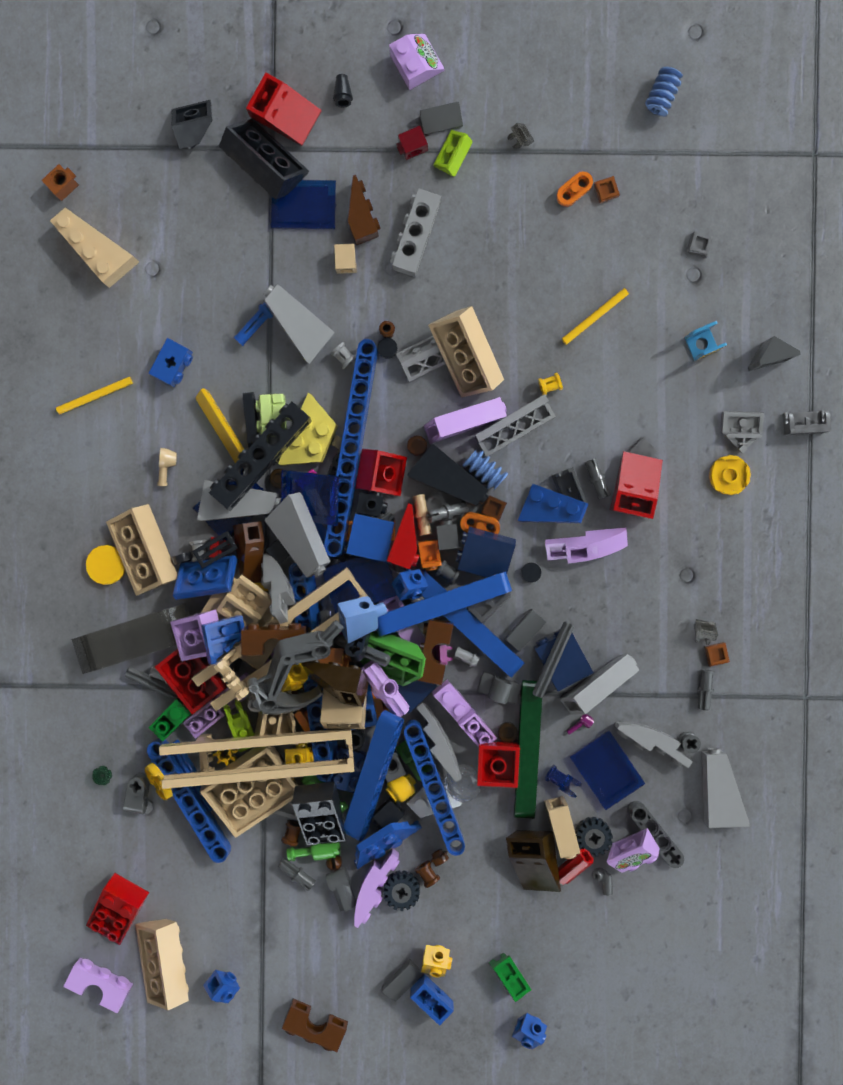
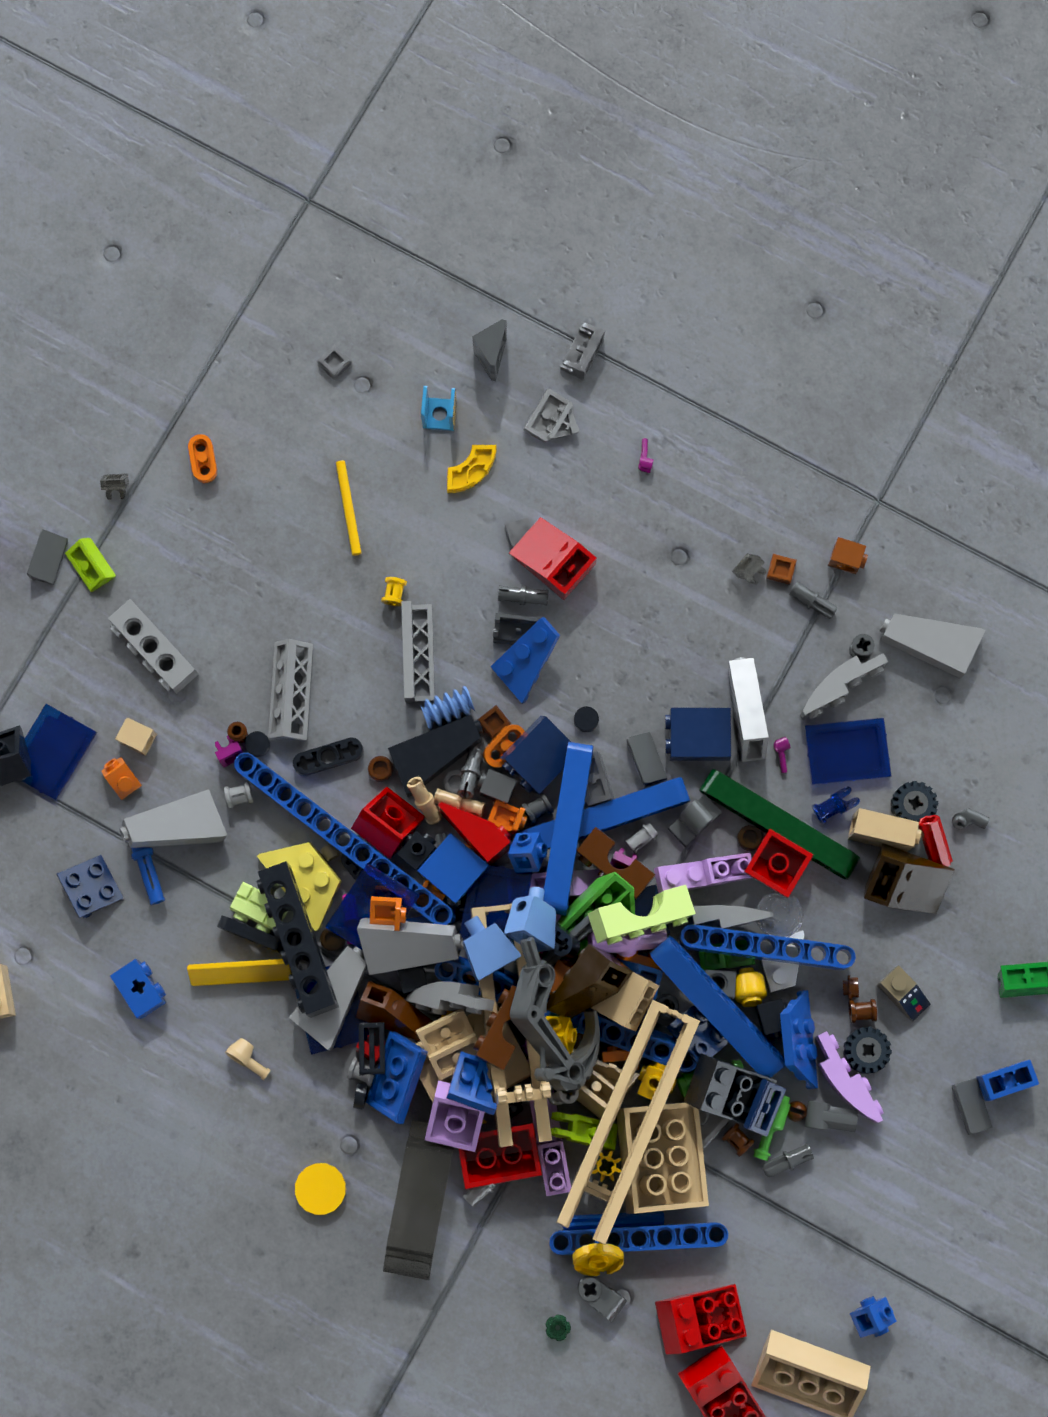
camera: 65 degrees left, 10 degrees down
yellow bar [56,376,133,415] -> none
tan slope [106,504,178,596] -> none
dark grey axle [125,667,178,700] -> none
green slope [149,697,191,742] -> none
reddish brown arch [282,998,348,1052] -> none
reddish brown slope [348,175,381,245] -> none
dark red brick [396,126,428,160] -> none
yellow brick [421,945,452,978] -> none
lavender slope [424,397,507,444] -> none
tan slope [428,306,504,398] -> none
dark grey axle [533,621,574,698] -> none
lavender slope [545,528,628,564] -> none
dark orange tile [594,176,620,203] -> none
lavender slope [607,828,660,873] -> none
dark grey beam [627,801,684,868] -> none
medium blue piece [645,66,683,117] -> none
yellow tile [709,455,751,495] -> none
none -> dark blue hinge [56,855,123,919]
none -> orange bracket [101,757,142,800]
none -> magenta tile [215,736,244,768]
none -> black beam [293,737,364,776]
none -> orange bracket [370,896,406,931]
none -> tan pin [407,777,442,825]
none -> yellow tile [447,445,497,493]
none -> medium blue torso [462,916,521,982]
none -> yellowish green arch [588,885,696,945]
none -> magenta hand [638,438,654,473]
none -> red slope [655,1284,747,1354]
none -> dark blue tile [743,1079,786,1137]
none -> dark orange brick [828,537,868,574]
none -> slope [877,965,931,1022]

